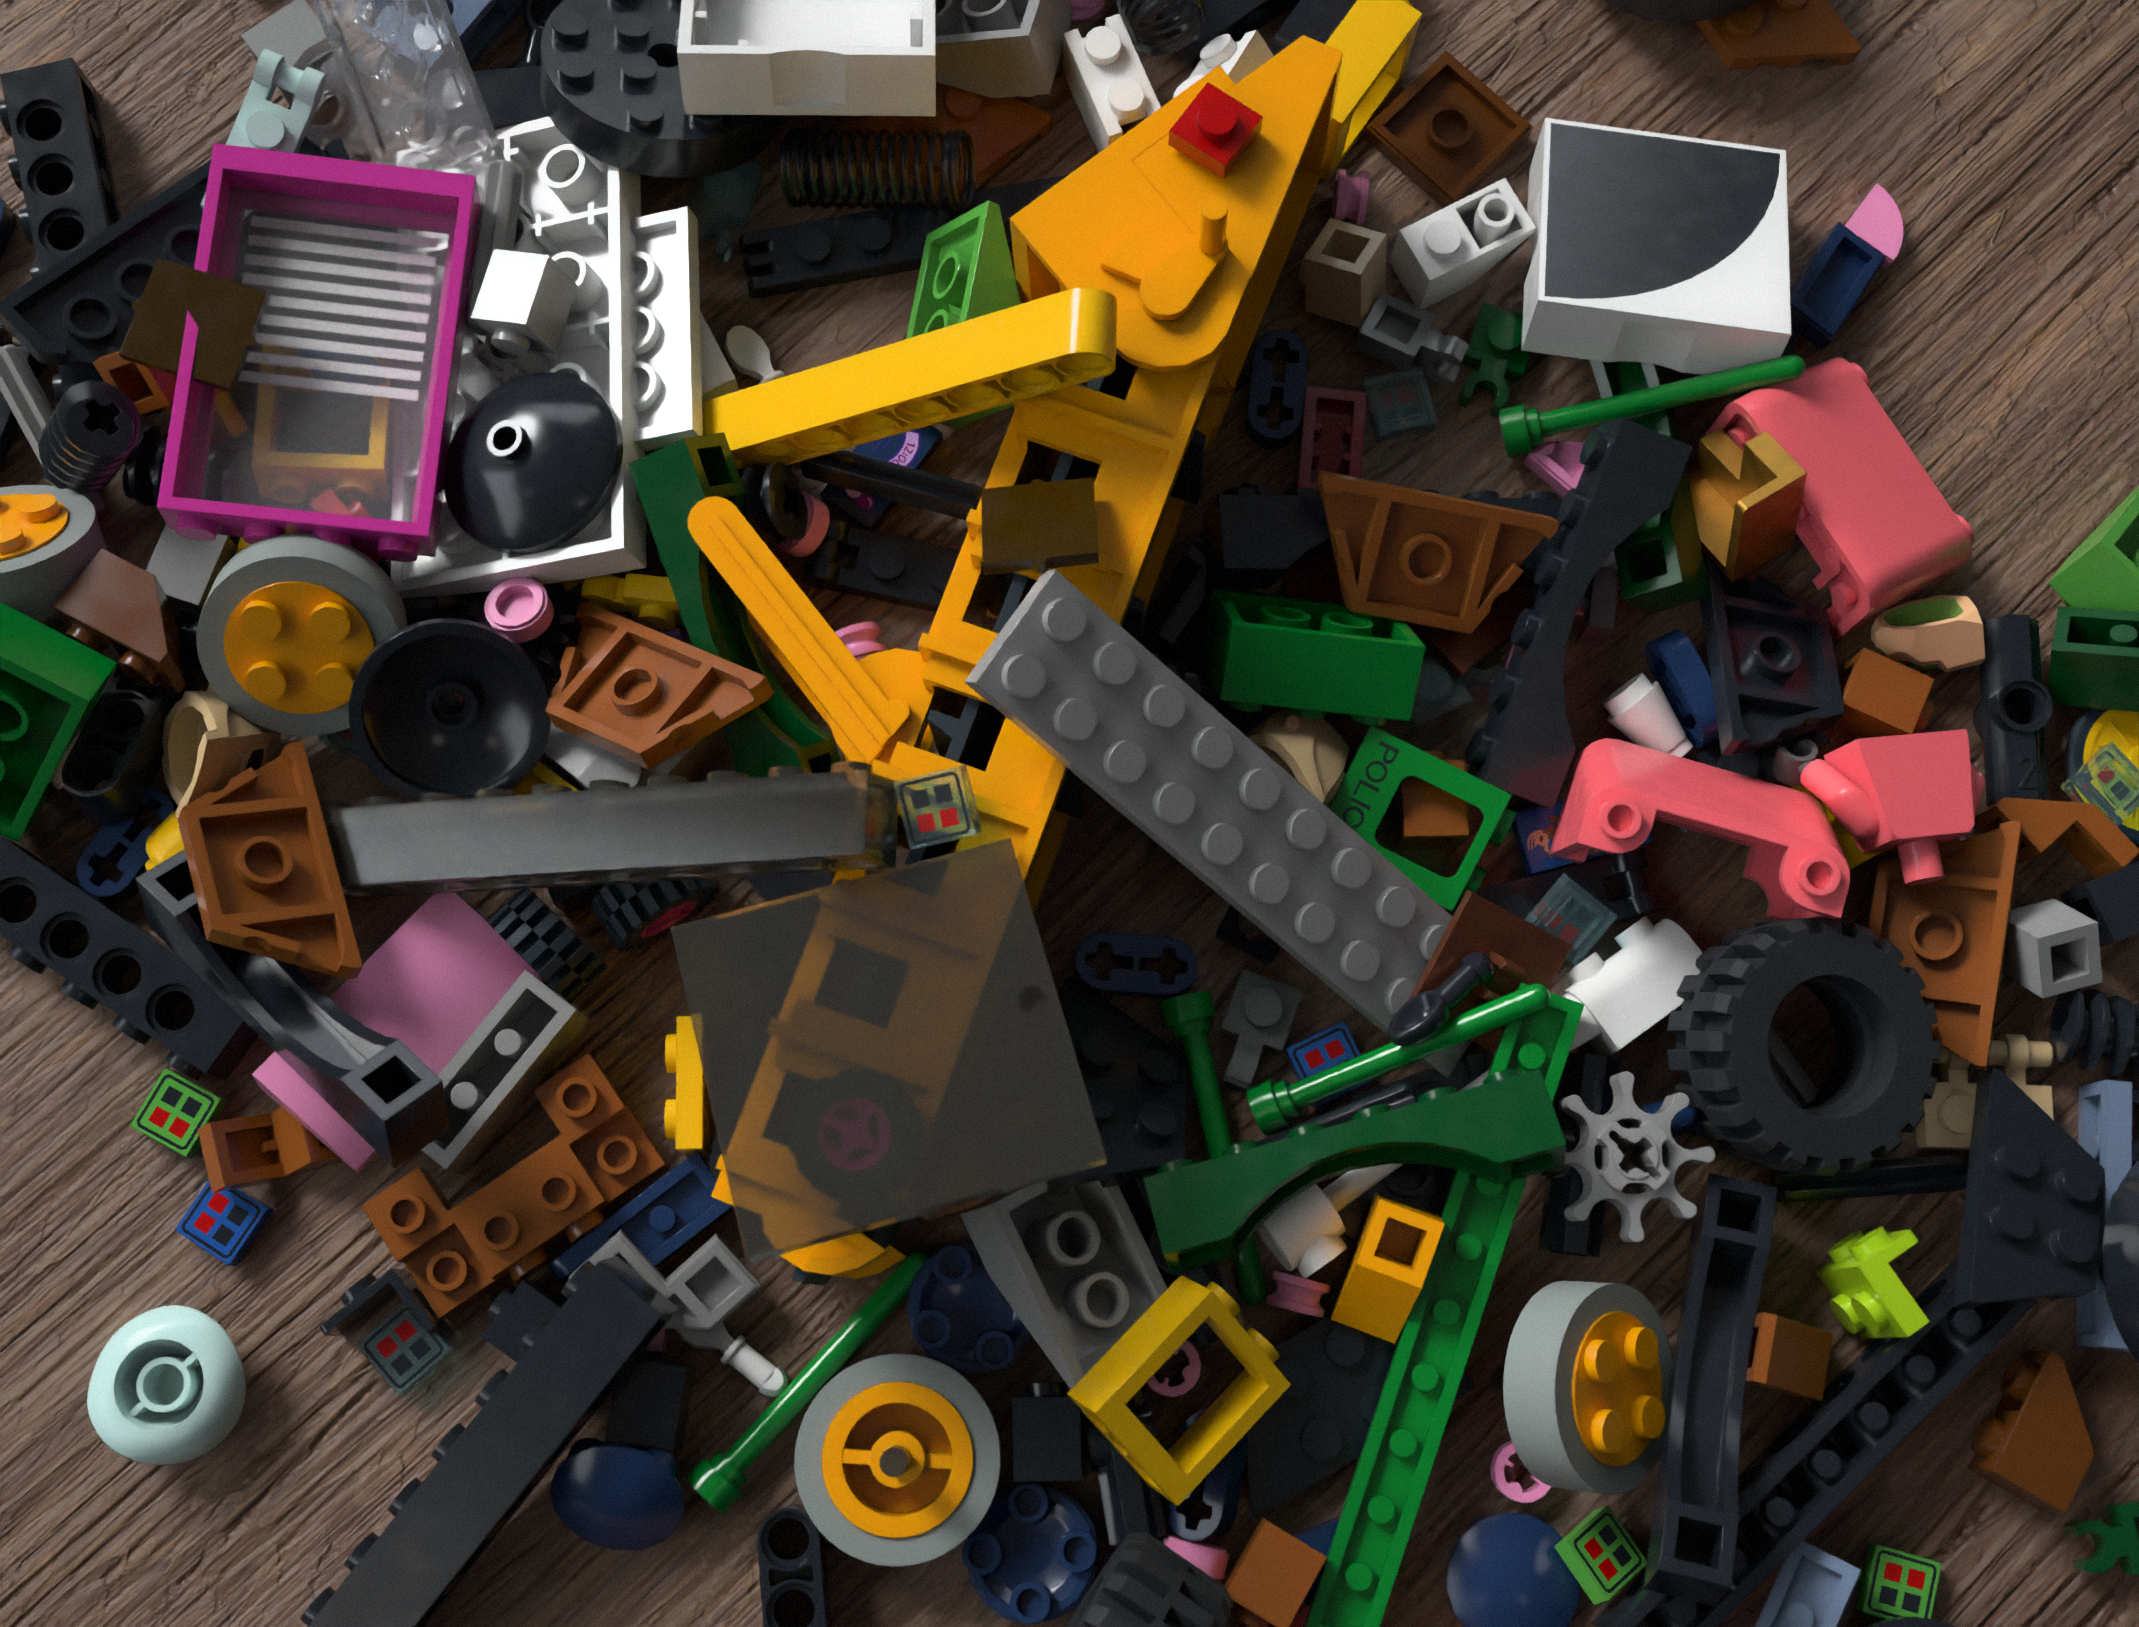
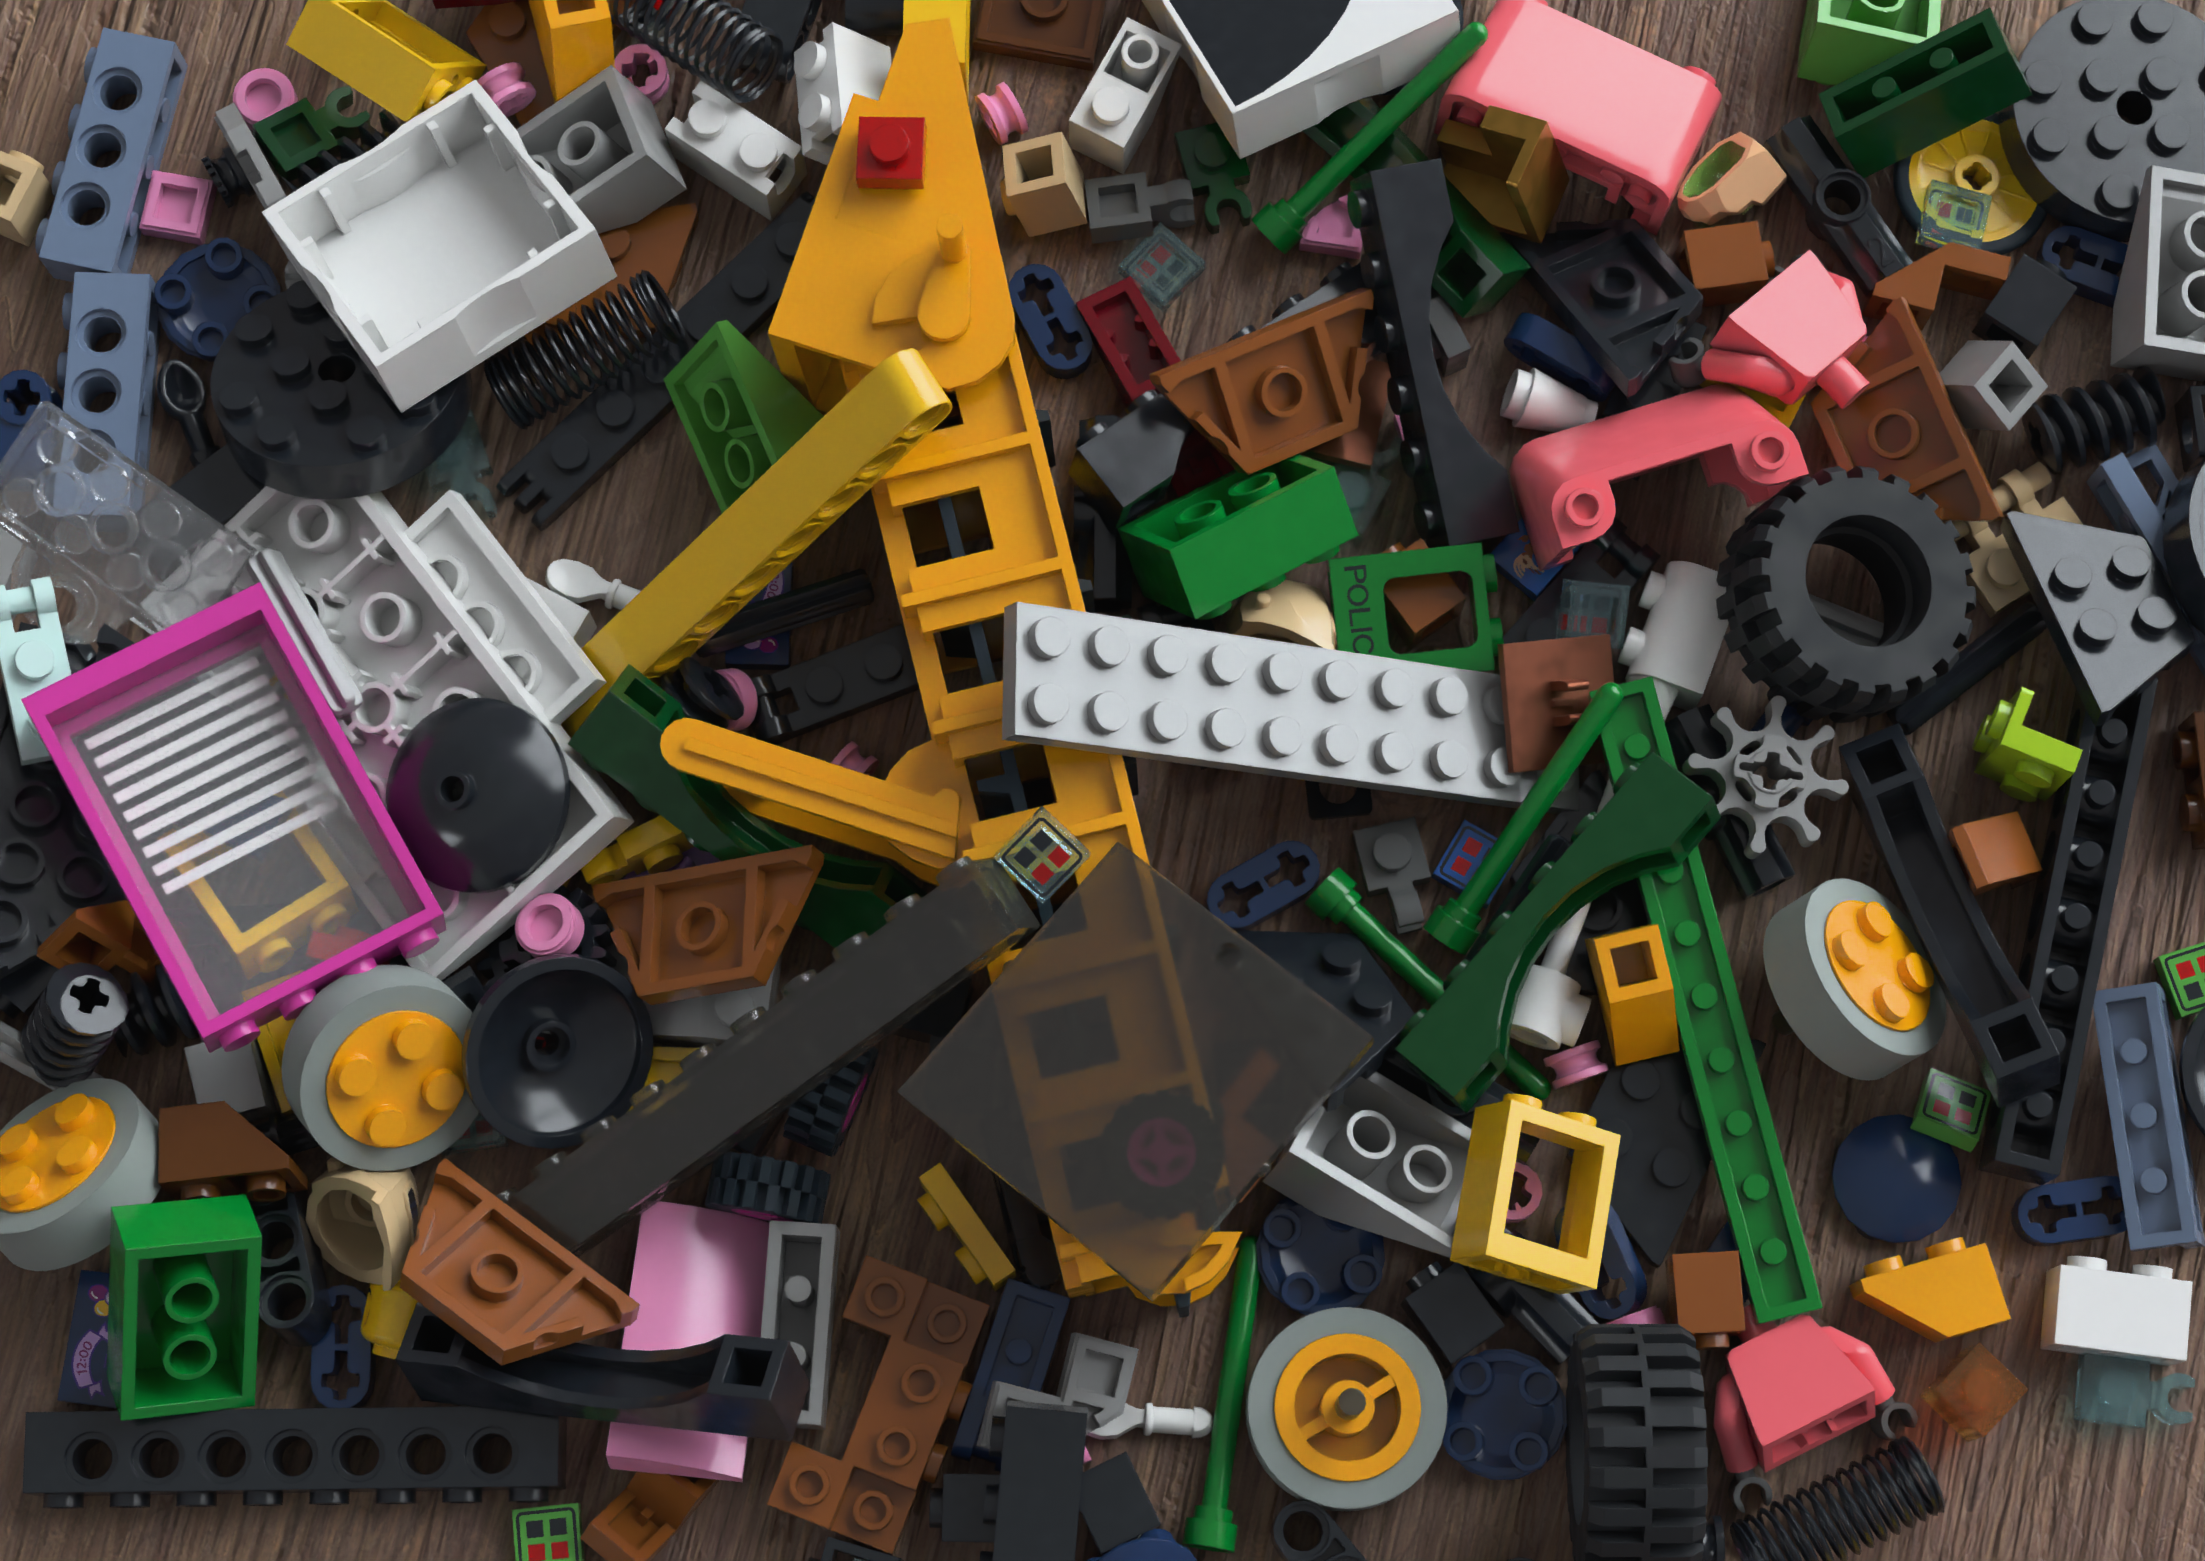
camera: 30 degrees left, 0 degrees up
dark brown piece [119,257,270,393] -> none
light grey brick [471,249,578,356] -> none
dark brown piece [981,477,1100,575] -> none
black piece [1387,952,1495,1047] -> none
bright pink bush [1490,1440,1551,1503] -> none

